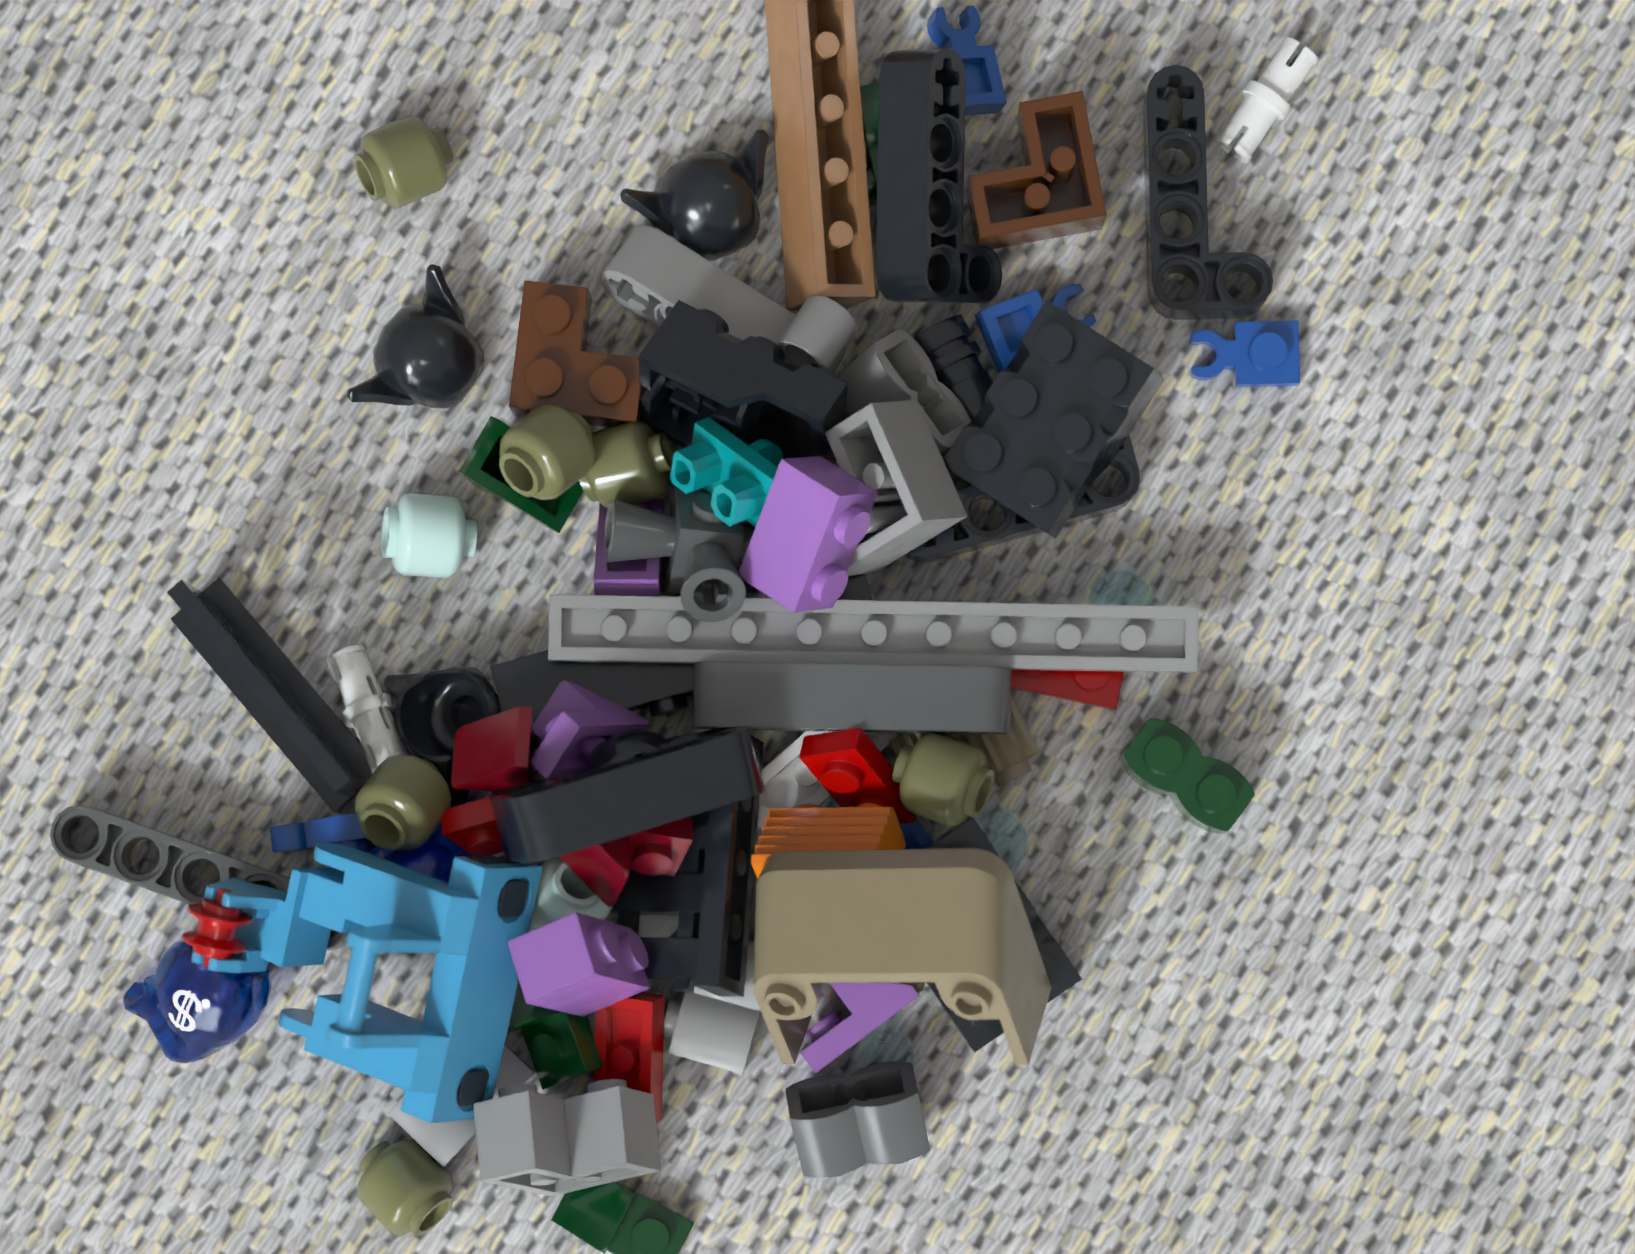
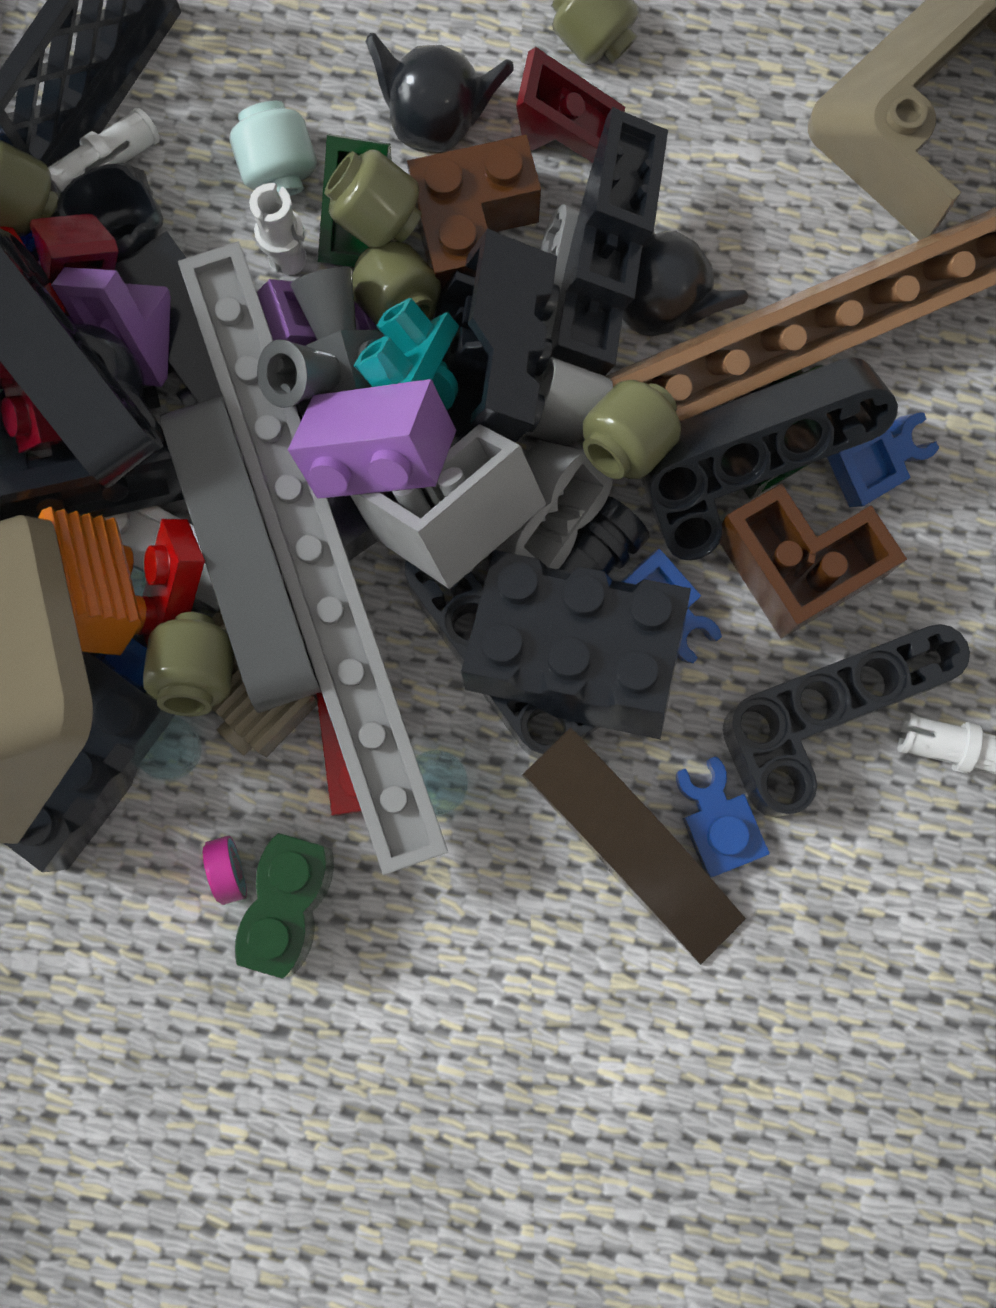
camera: 65 degrees right, 5 degrees down
none -> dark pink tile [202,835,247,905]
none -> white pin [249,183,307,276]
none -> dark red slope [516,47,626,163]
none -> dark brown slope [522,727,746,965]
none -> black slope [550,107,668,376]
none -> olive head [583,380,681,479]

